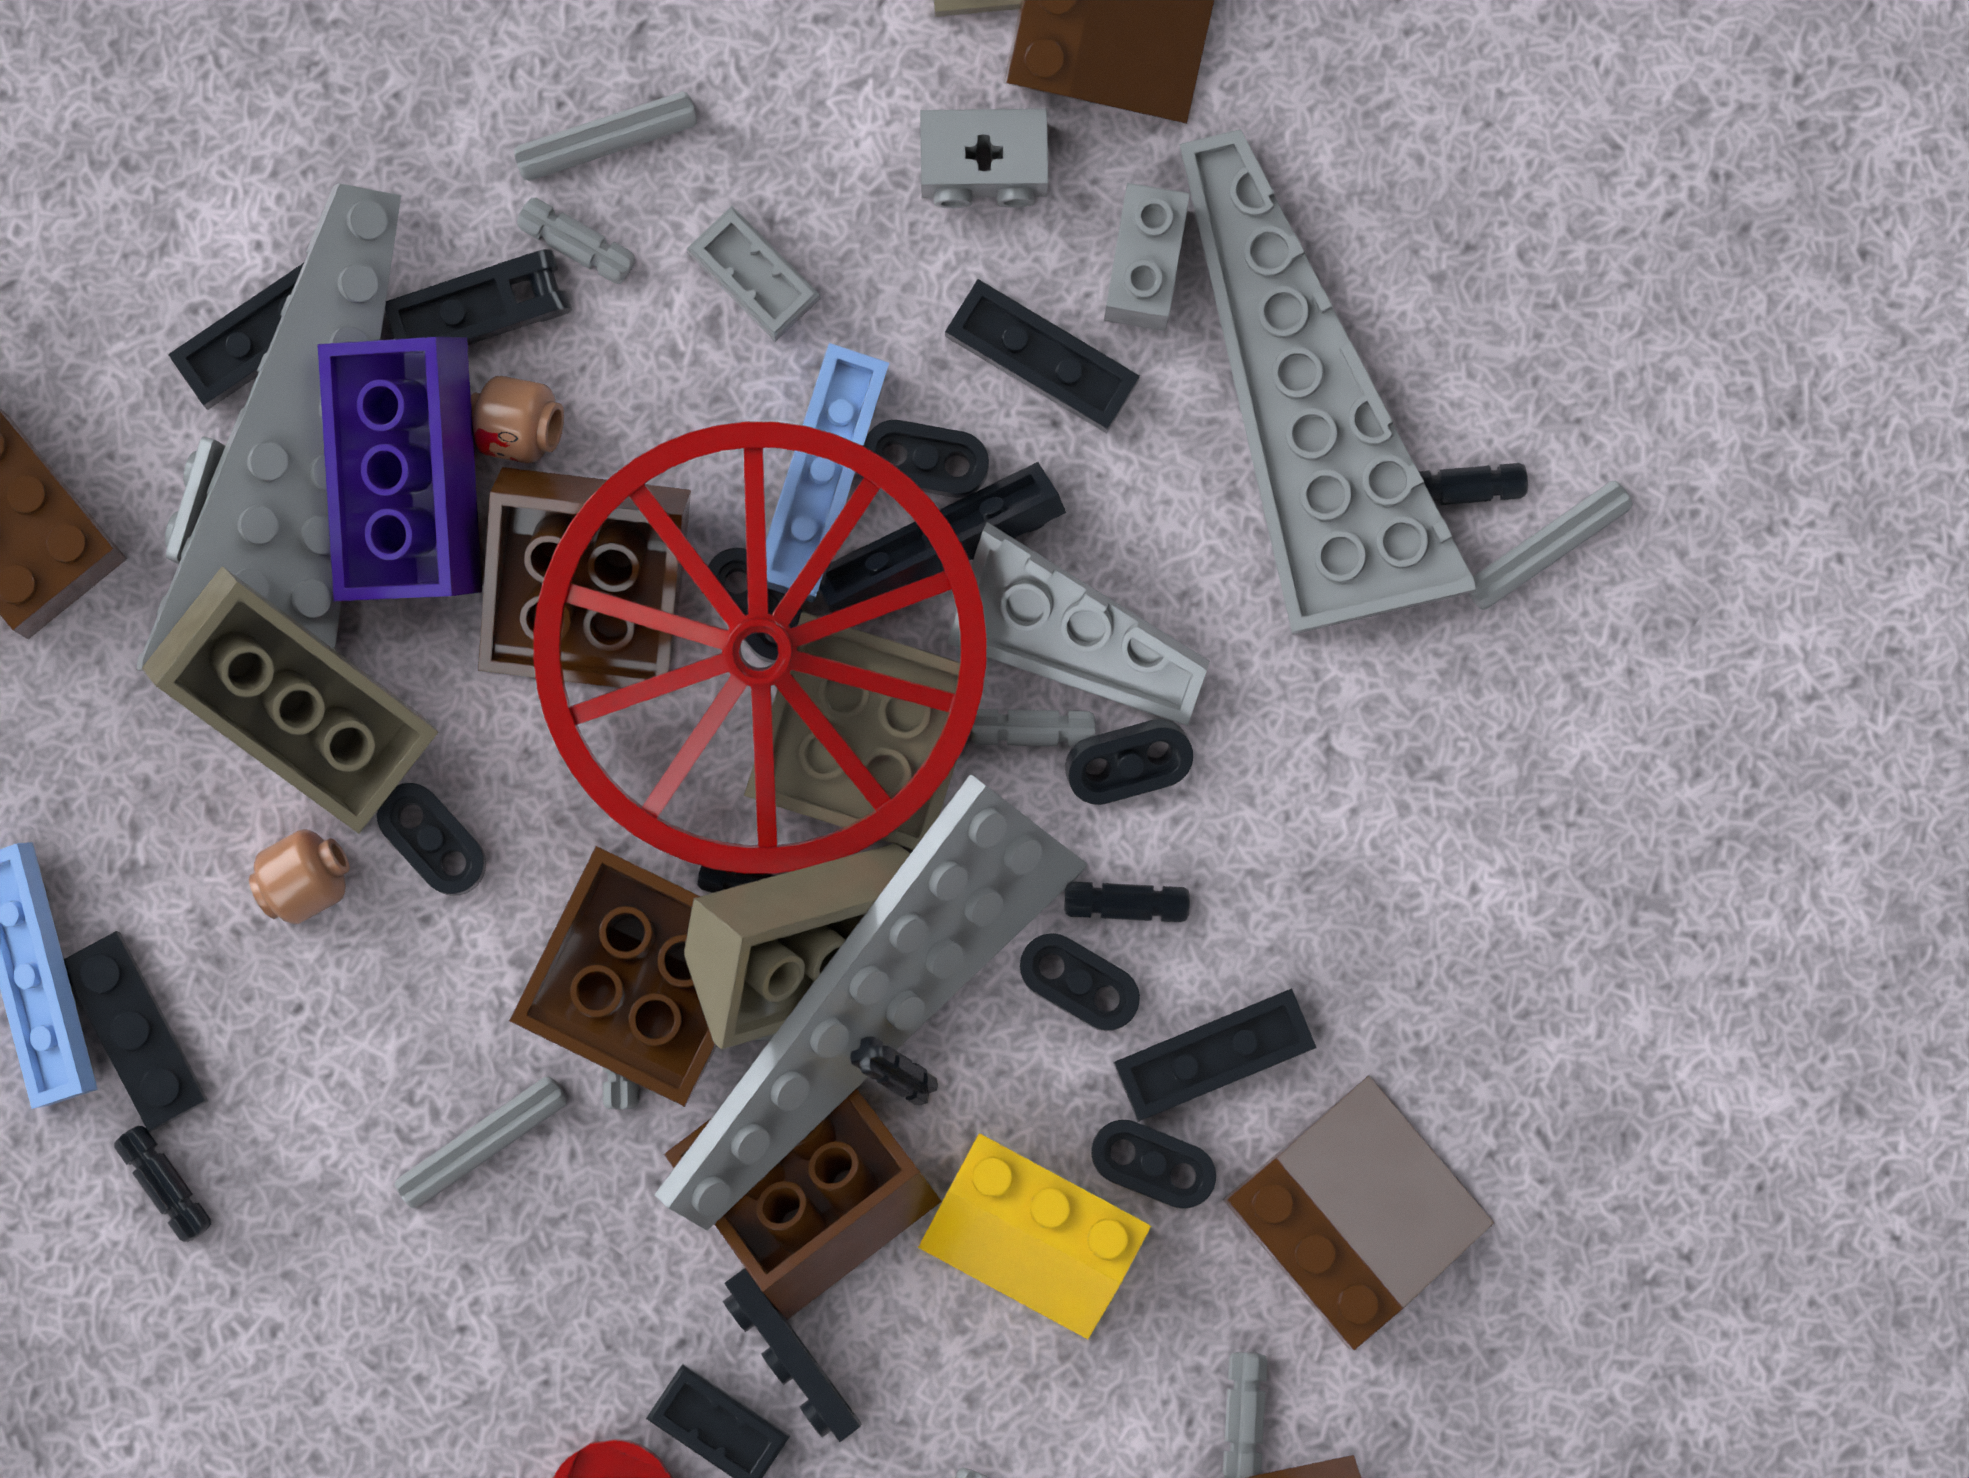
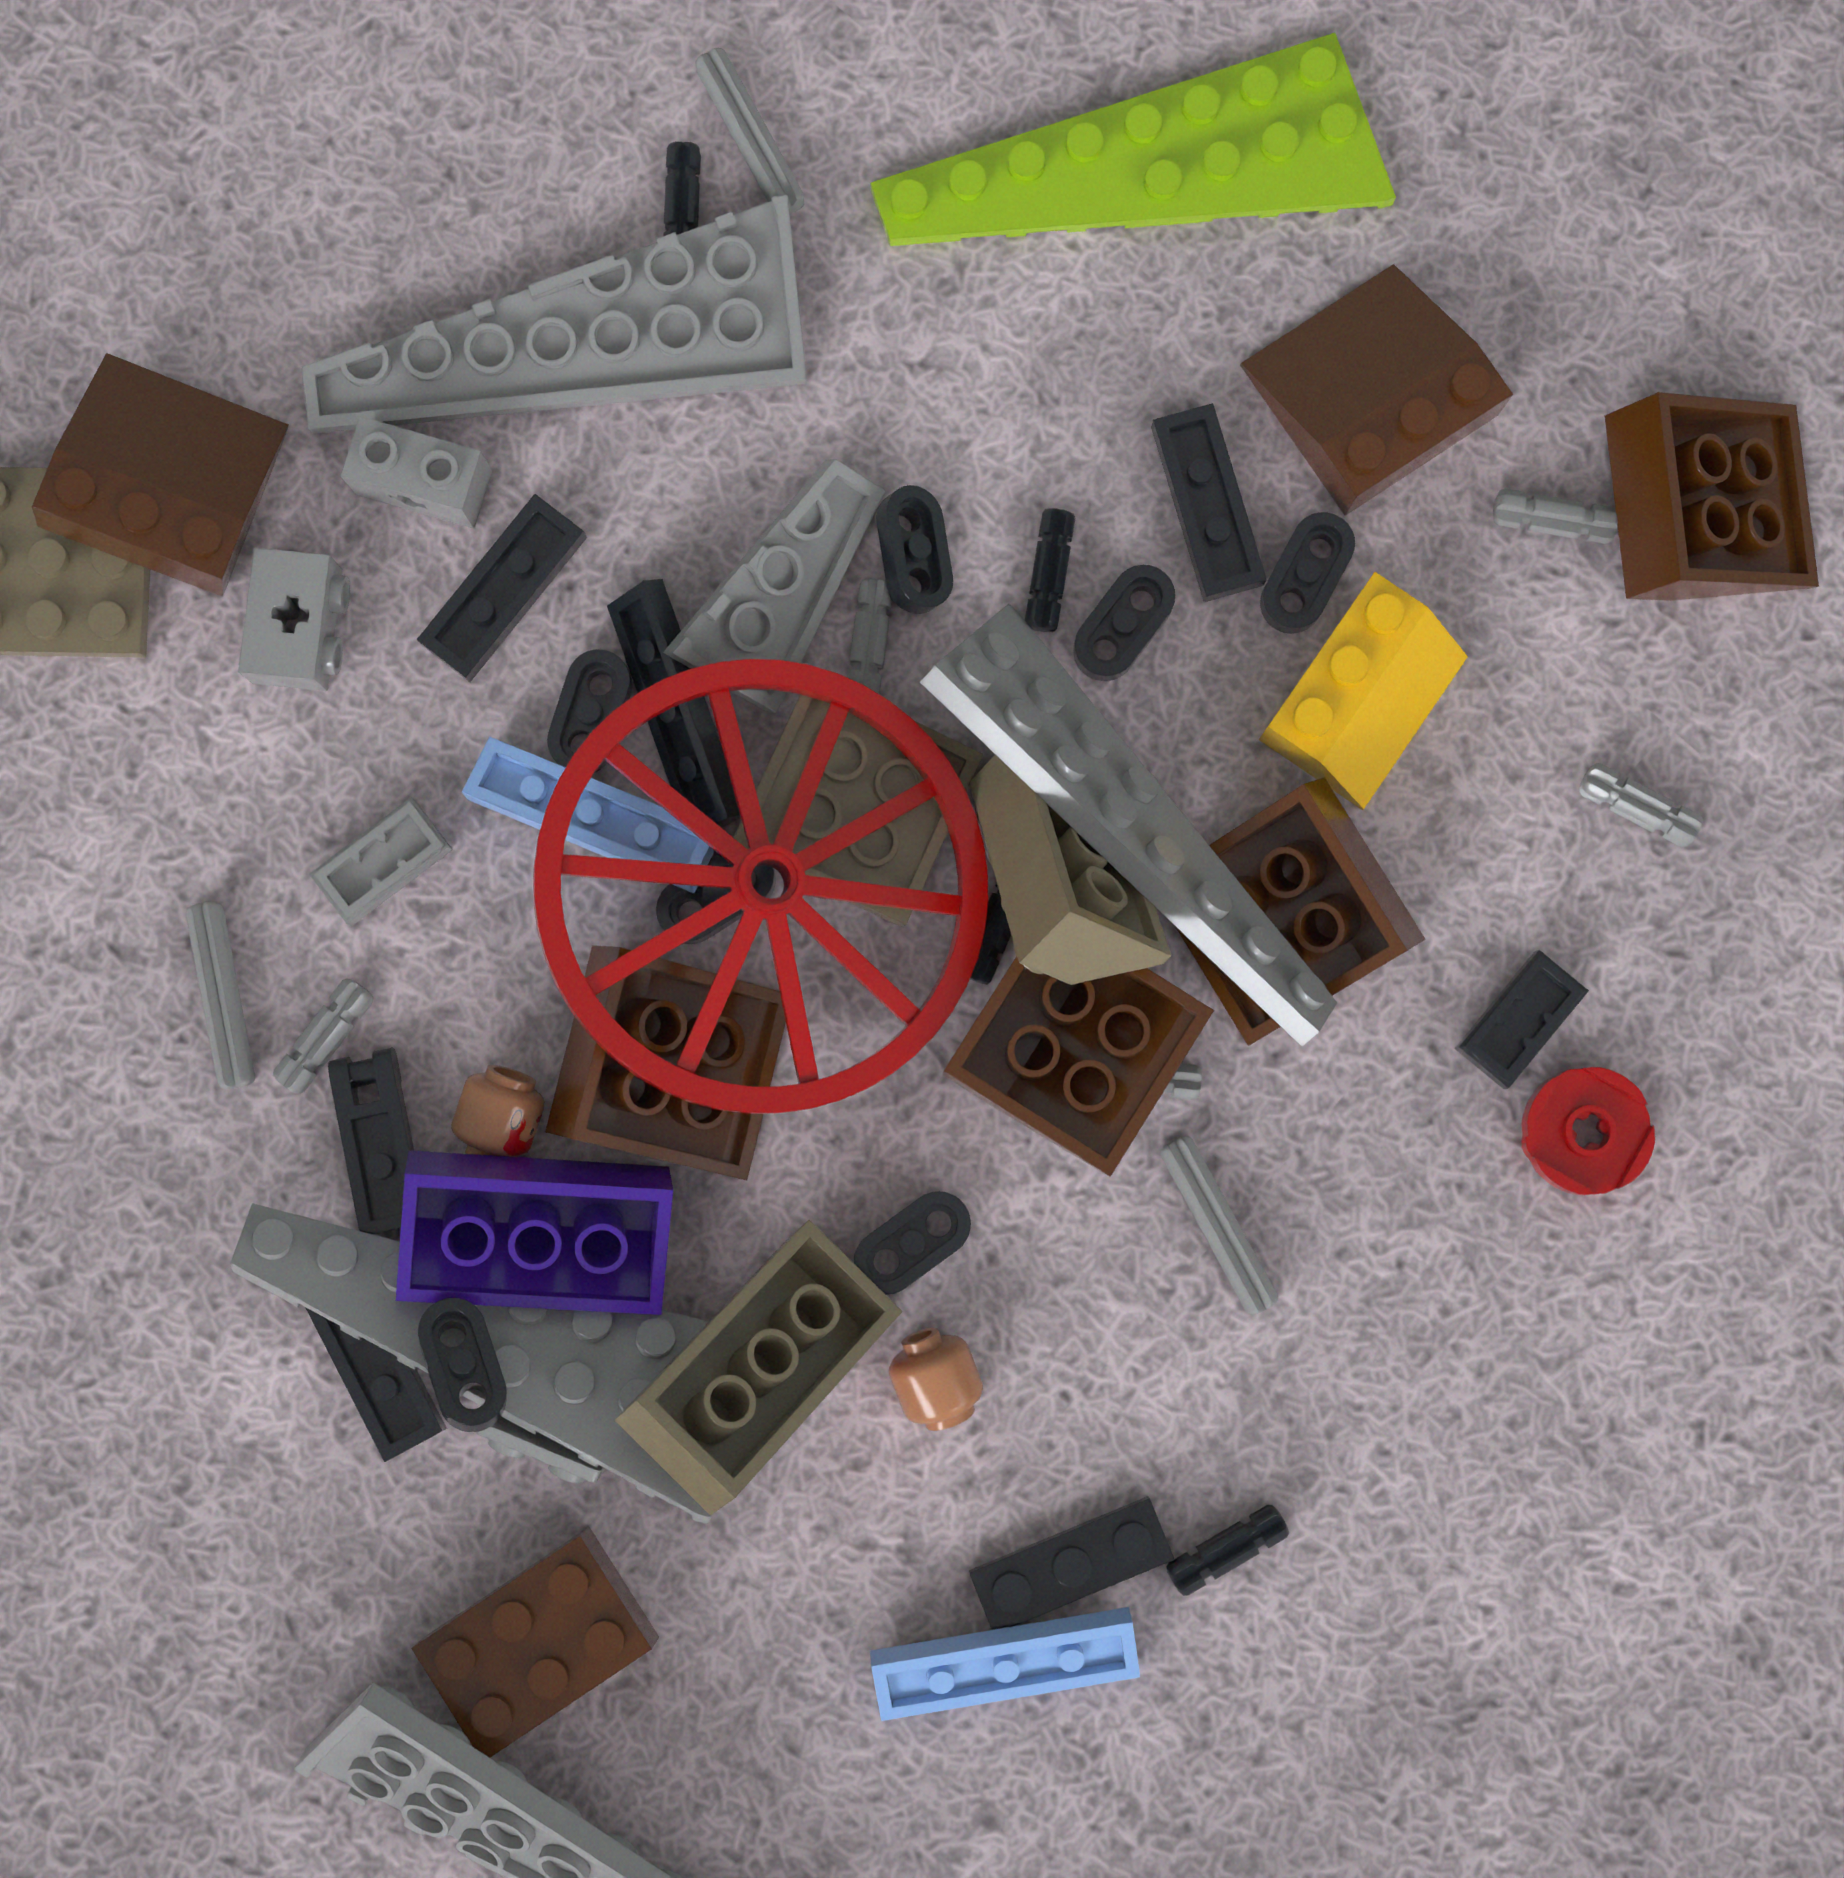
camera: 80 degrees left, 0 degrees up
black plate [723,1268,862,1442] -> none
black axle [850,1036,938,1105] -> none
none -> black plate [418,1298,507,1432]
none -> lime wing [870,32,1396,246]

